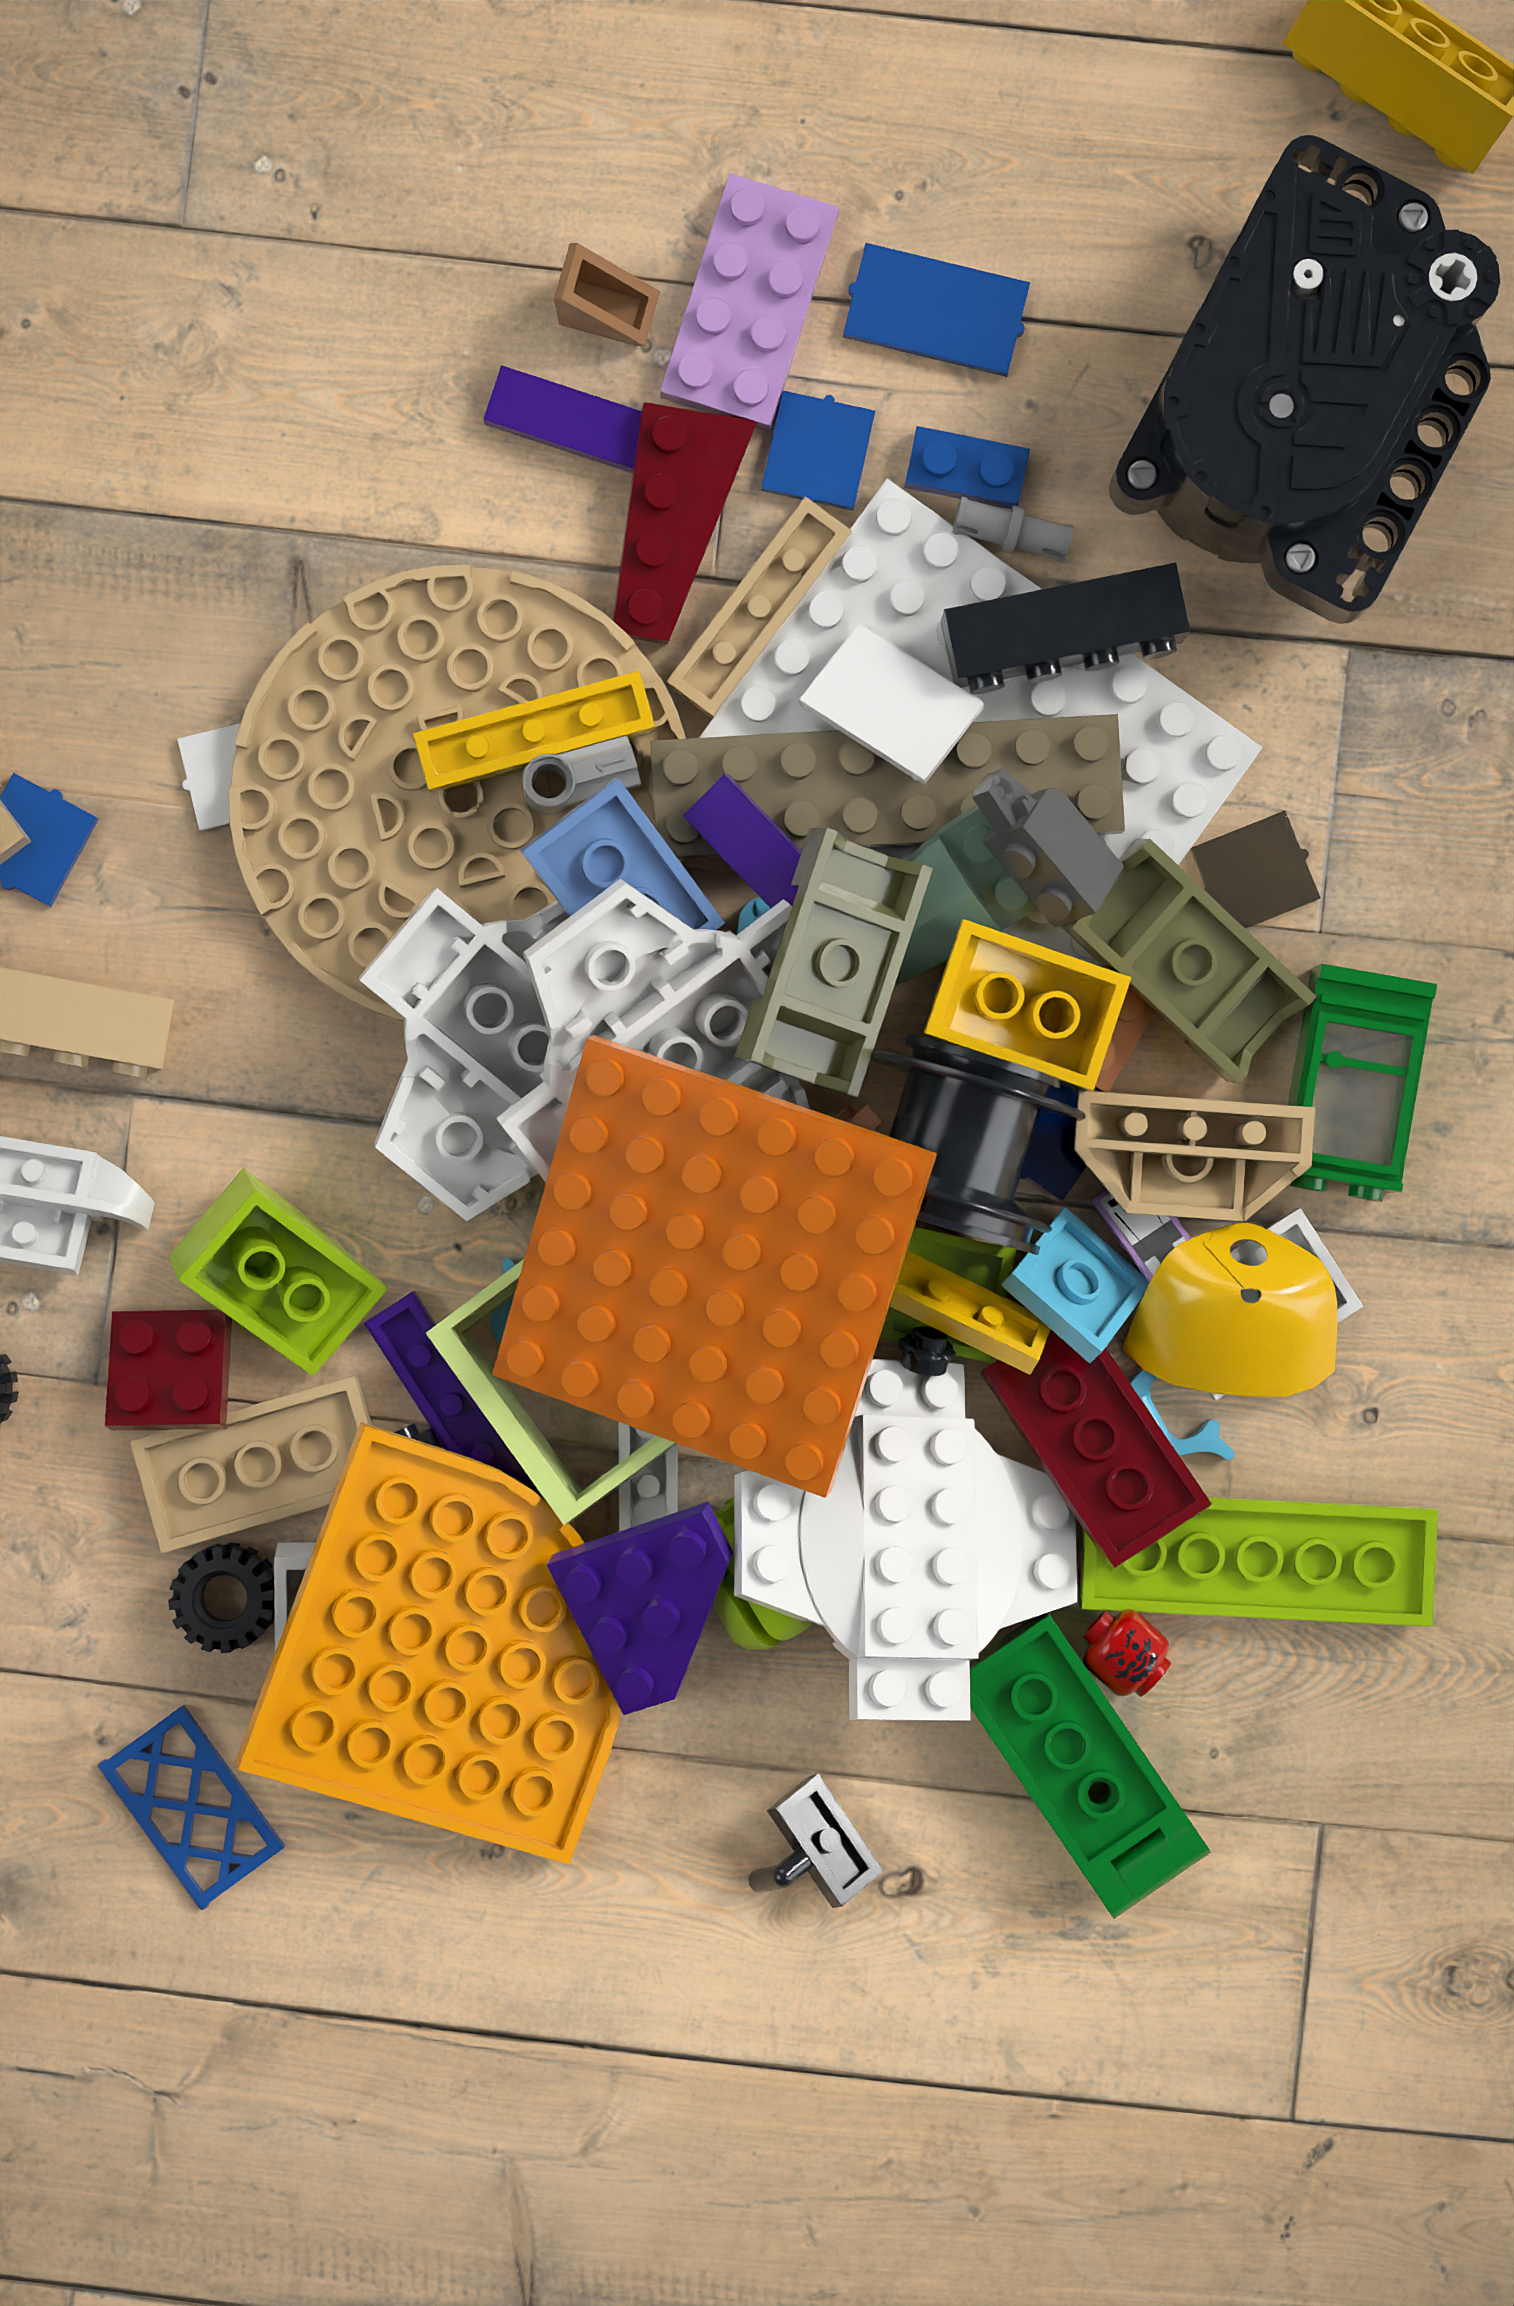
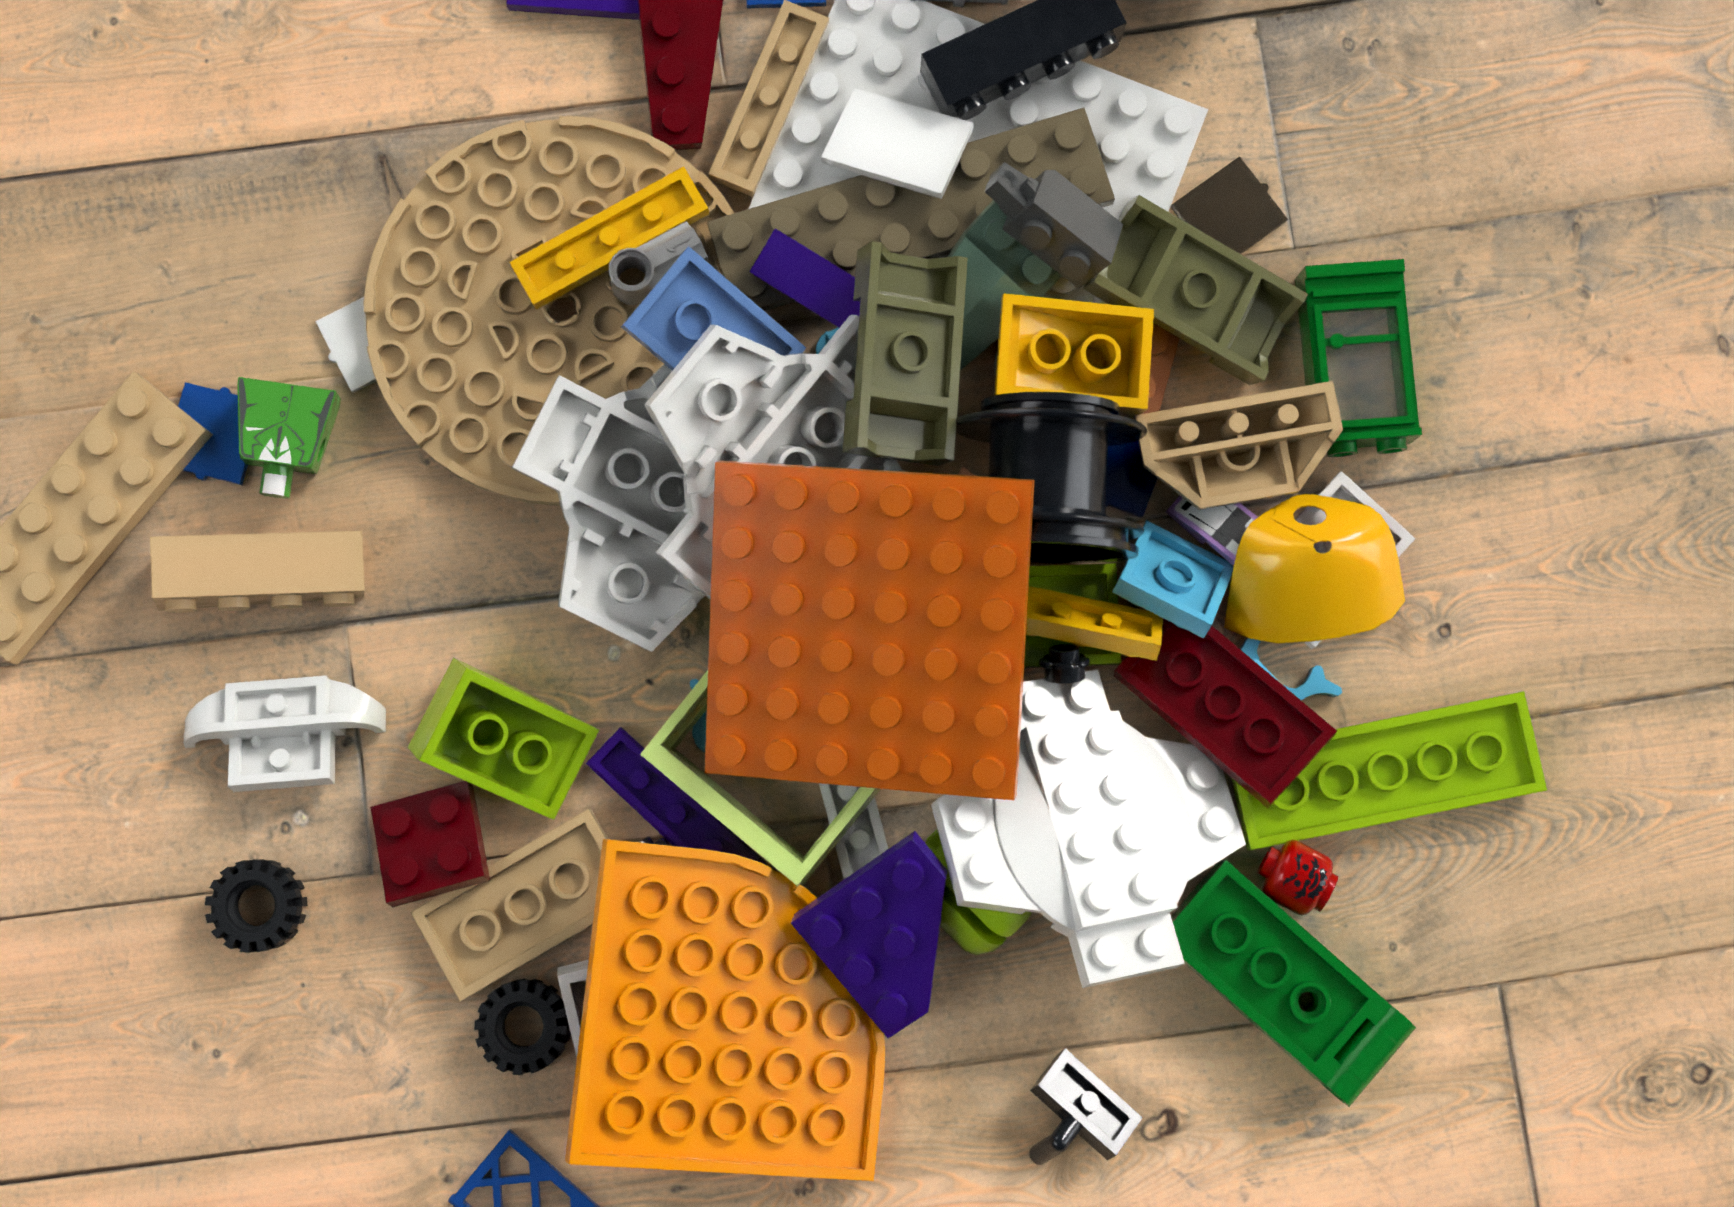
camera: 15 degrees left, 5 degrees down
none -> bright green torso [237,377,341,499]

